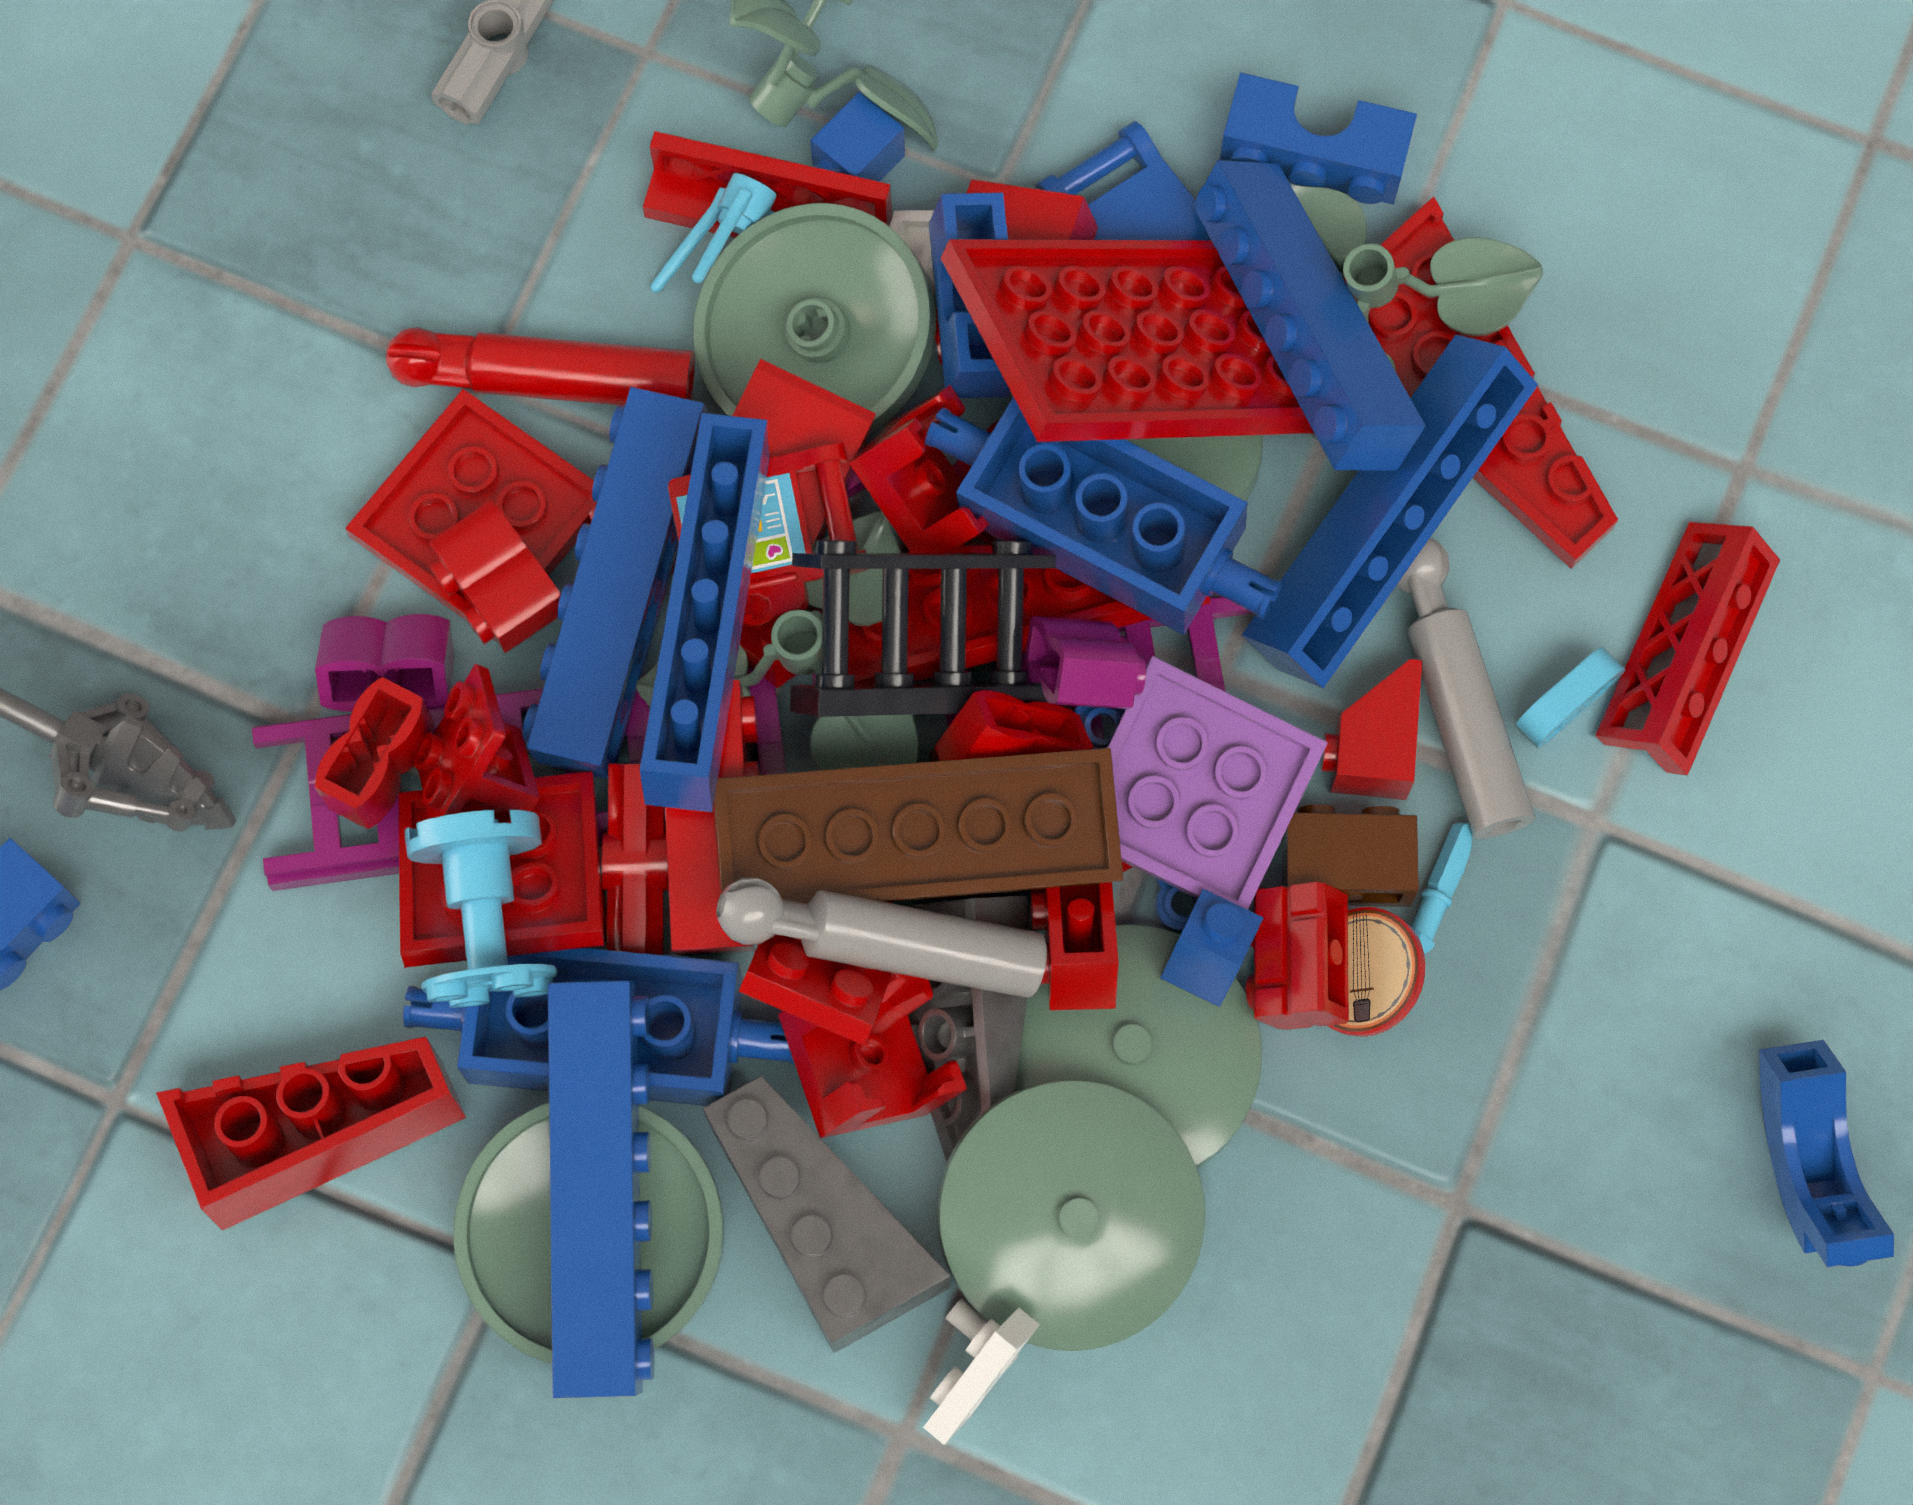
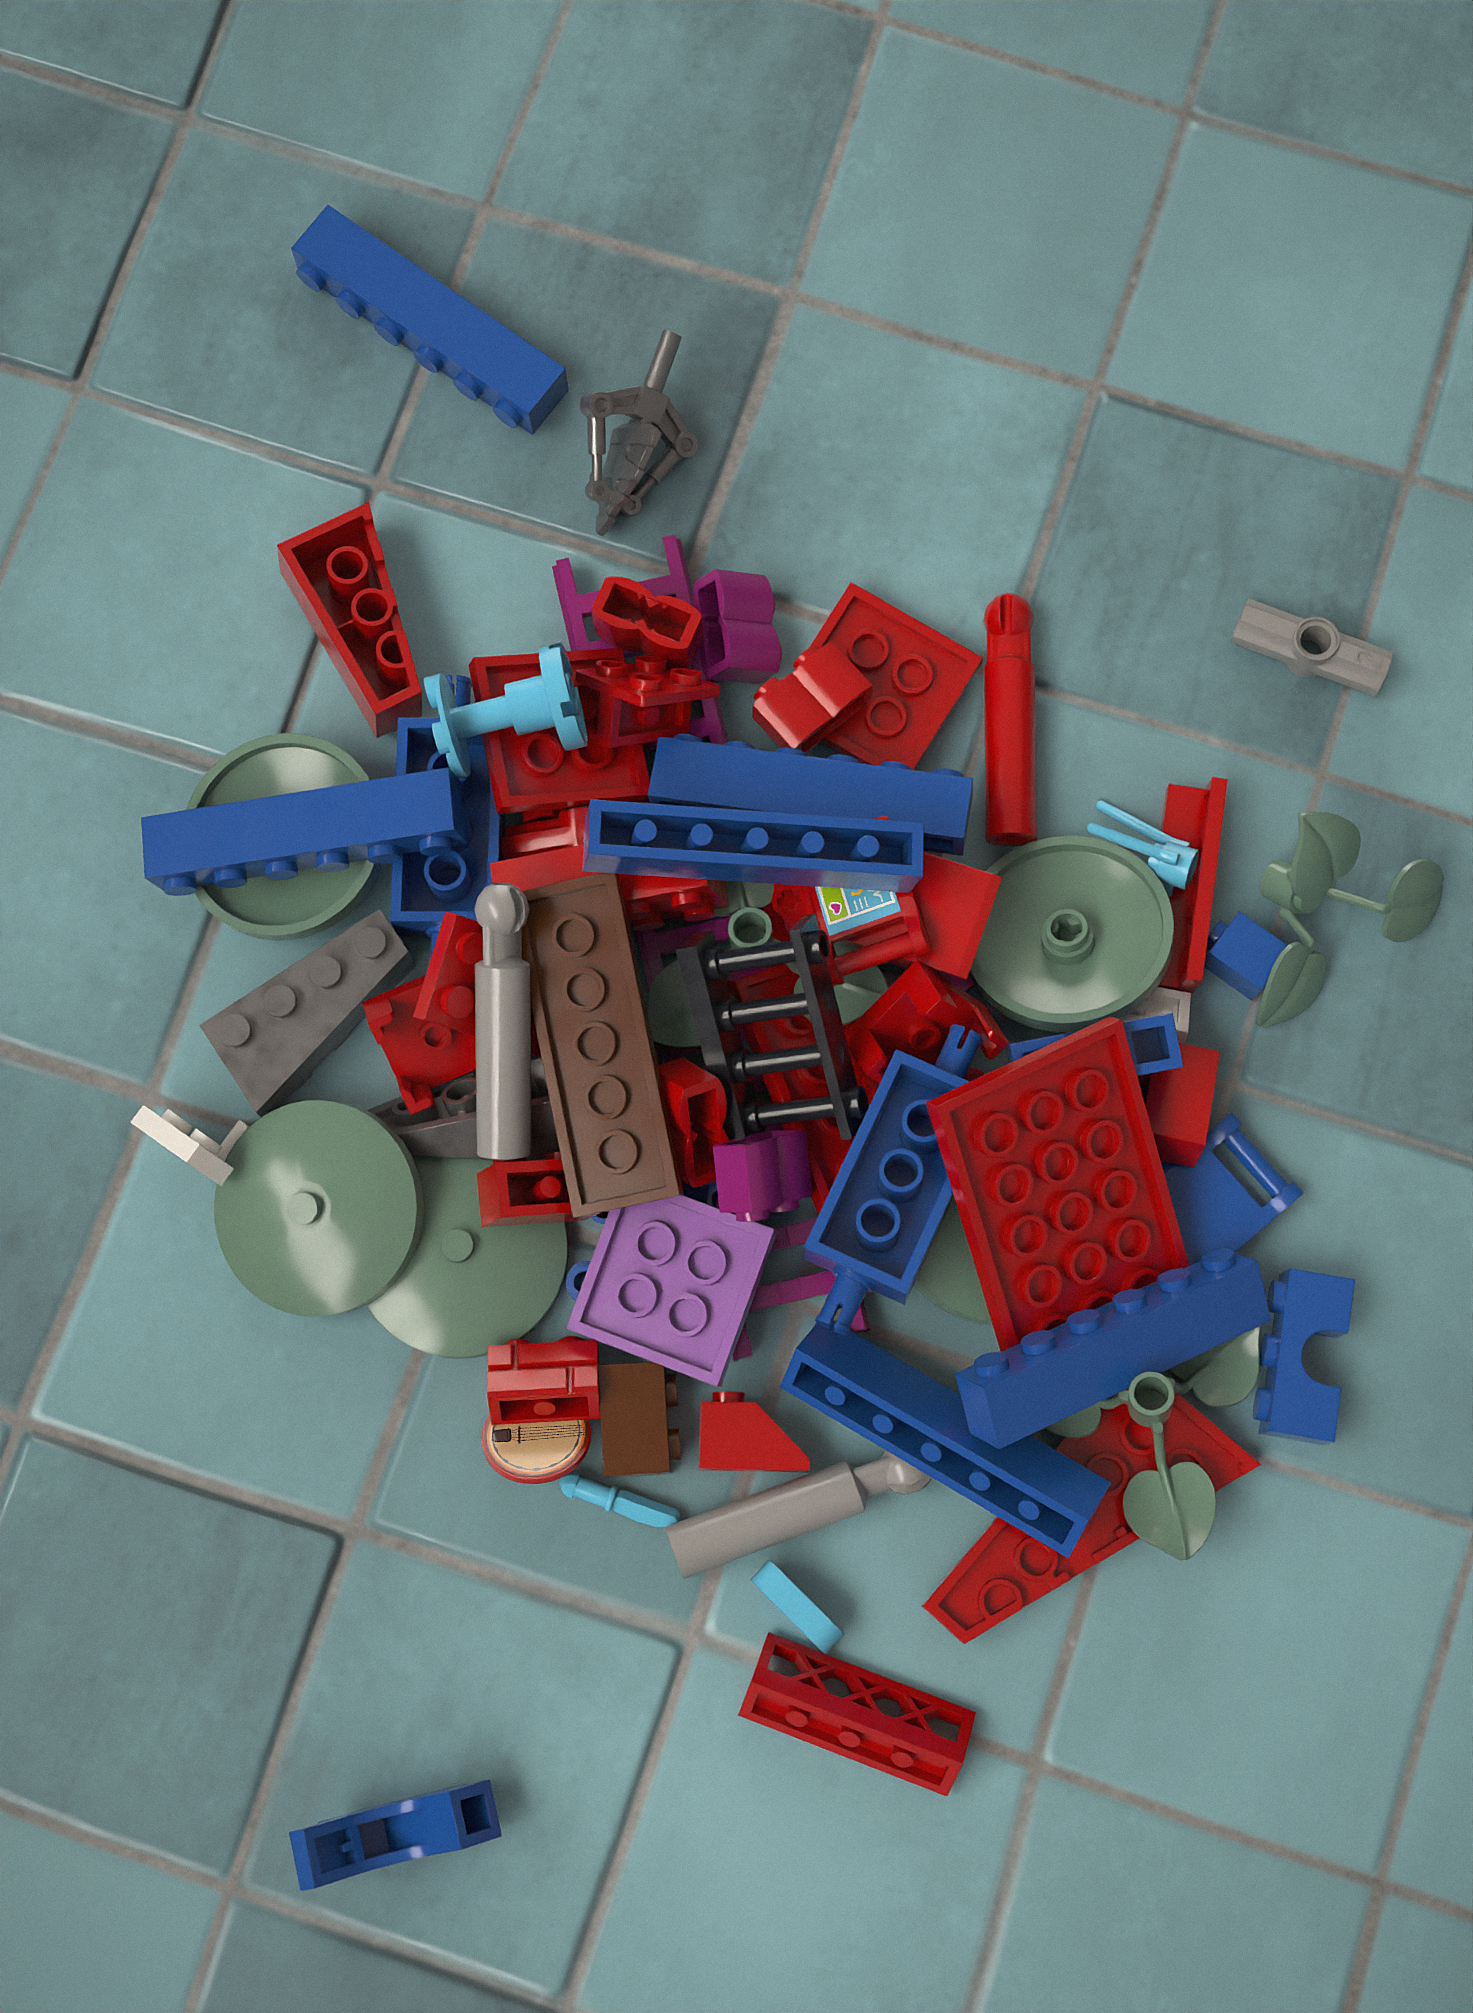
camera: 85 degrees right, 5 degrees up
blue brick [1160,889,1264,1007] -> none

